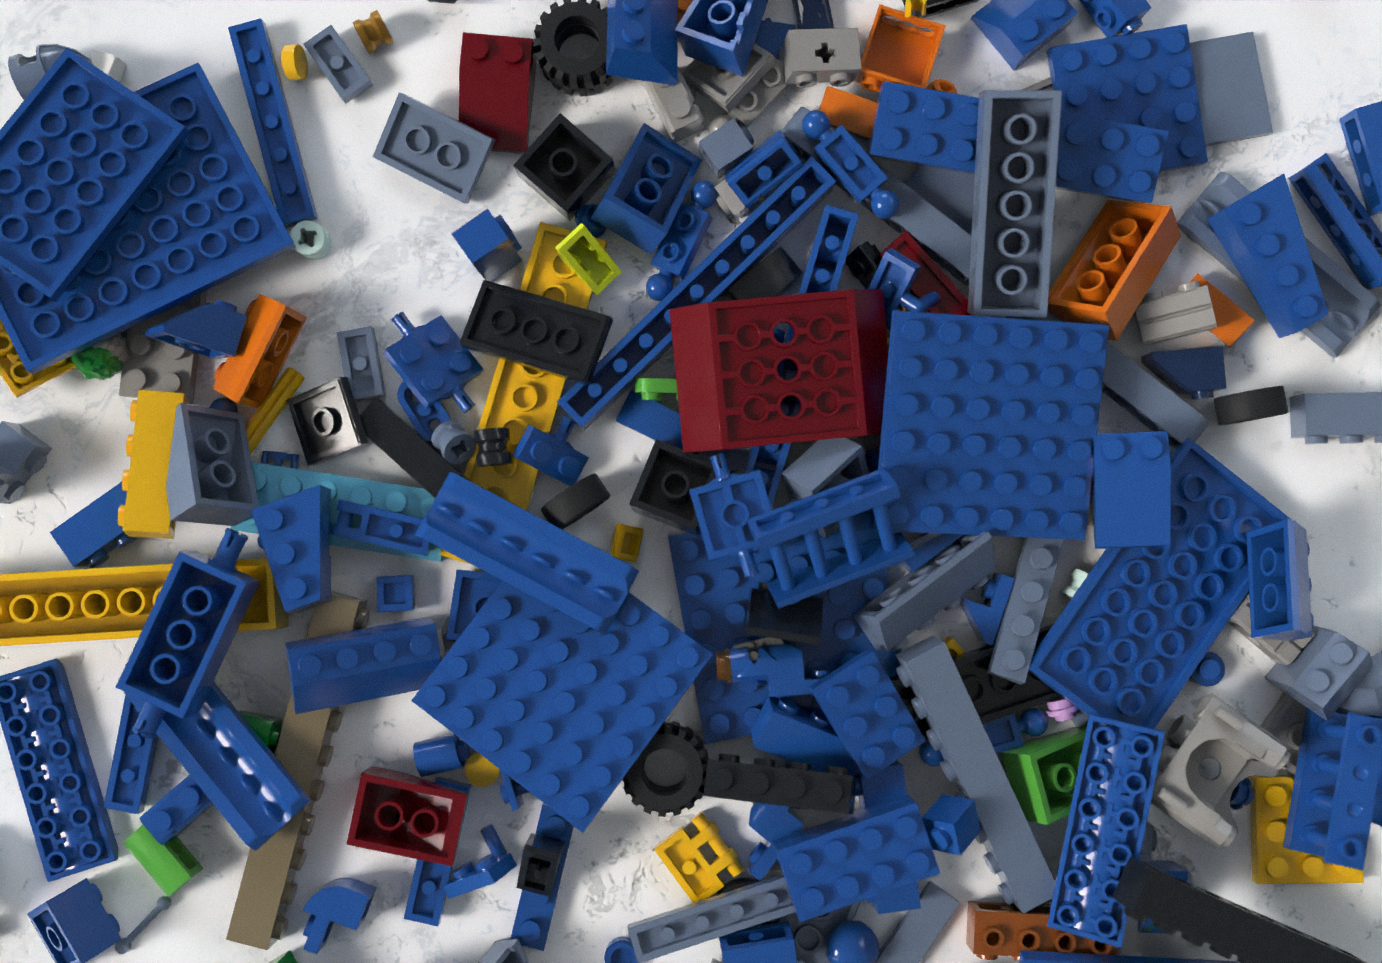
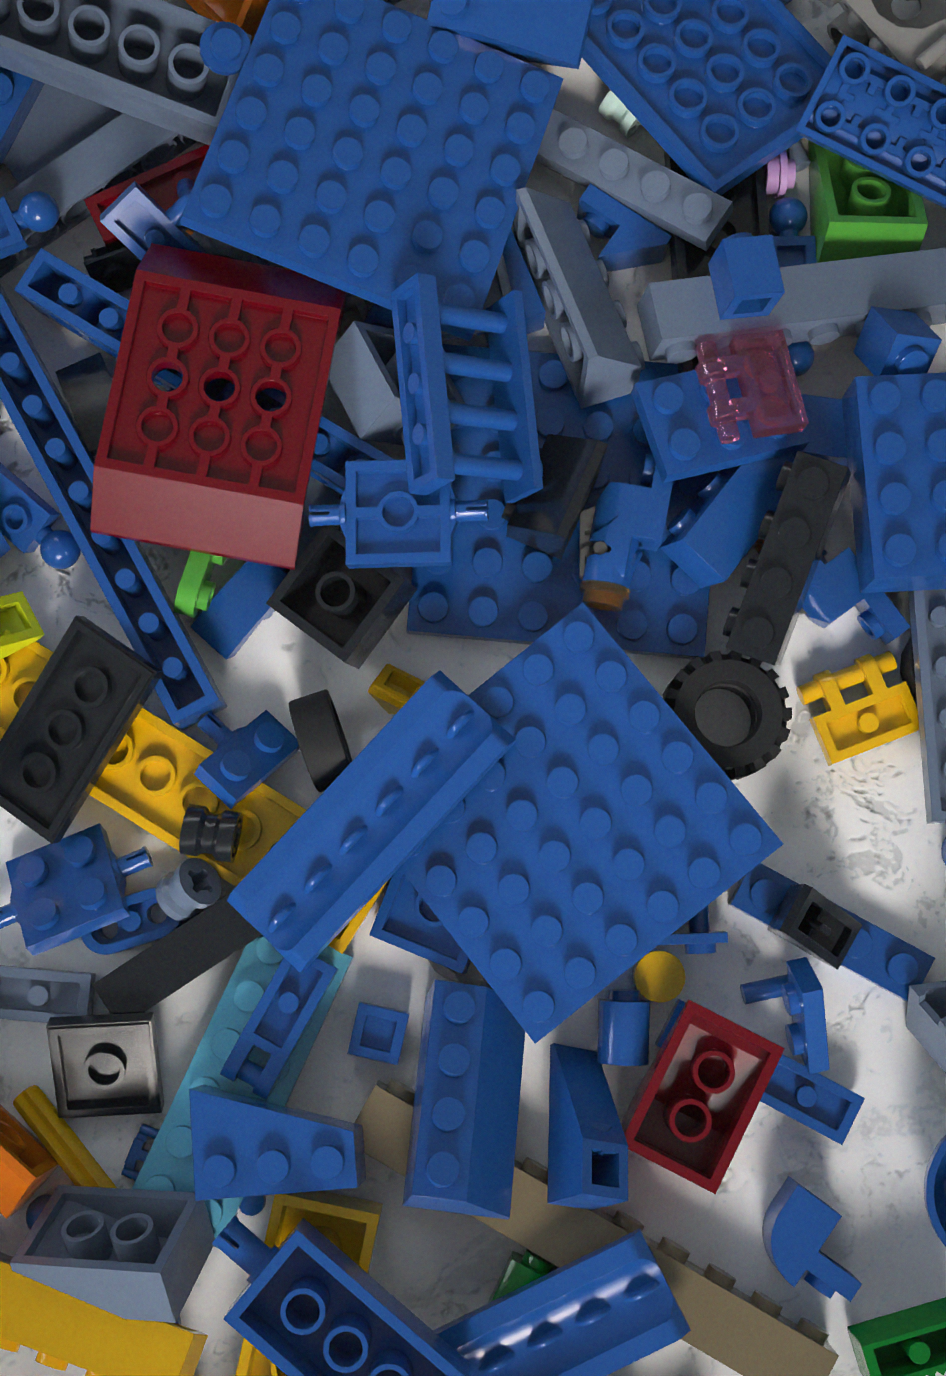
camera: 75 degrees left, 5 degrees down
none -> blue plate [199,21,251,75]
none -> blue slope [547,1043,628,1210]
none -> clear pink plate [695,329,809,444]
none -> blue brick [708,232,785,320]

